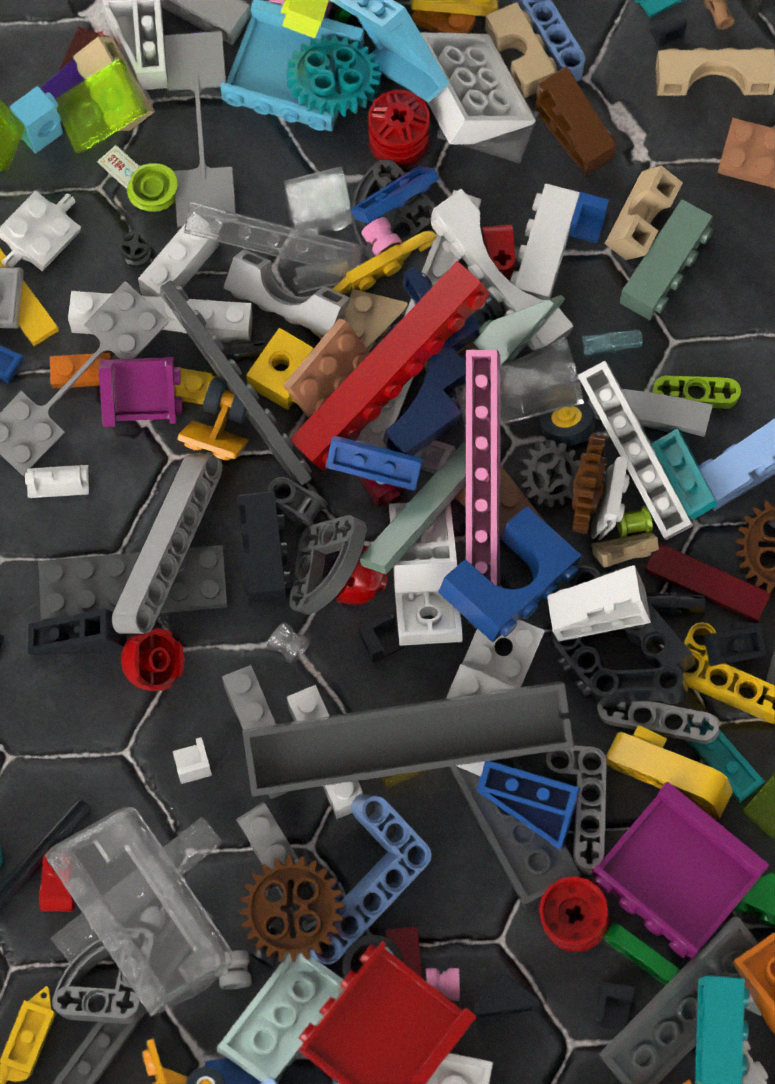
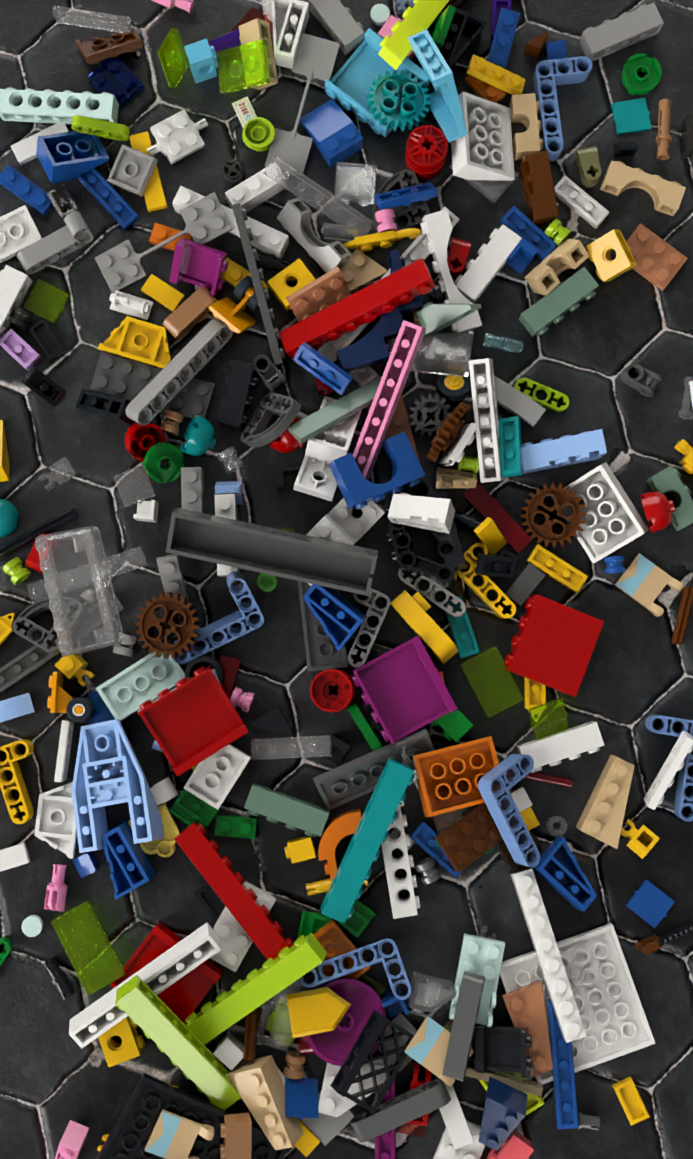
camera: 20 degrees right, 15 degrees up
none -> lime wheel [2,557,31,585]
none -> clear plate [39,457,77,490]
none -> yellow brick [55,650,95,687]
none -> yellow wing [98,316,171,369]
none -> clear piece [113,465,156,508]
none -> yellow tile [141,274,185,312]
none -> green plate [143,442,184,483]
none -> medium nougat wheel [160,410,184,436]
none -> medium nougat beam [163,286,218,340]
none -> teal cylinder [180,414,216,456]
none -> light blue tile [215,481,243,505]
none -> clear tile [251,735,332,760]
none -> bright green tile [257,573,277,592]
none -> blue slope [300,99,363,168]
none -> yellow tile [474,517,507,555]
none -> blue plate [500,206,557,261]
none -> lime wheel [544,218,571,246]
none -> white tile [554,175,610,229]
none -> olive piece [575,146,602,188]
none -> yellow brick [586,229,637,282]

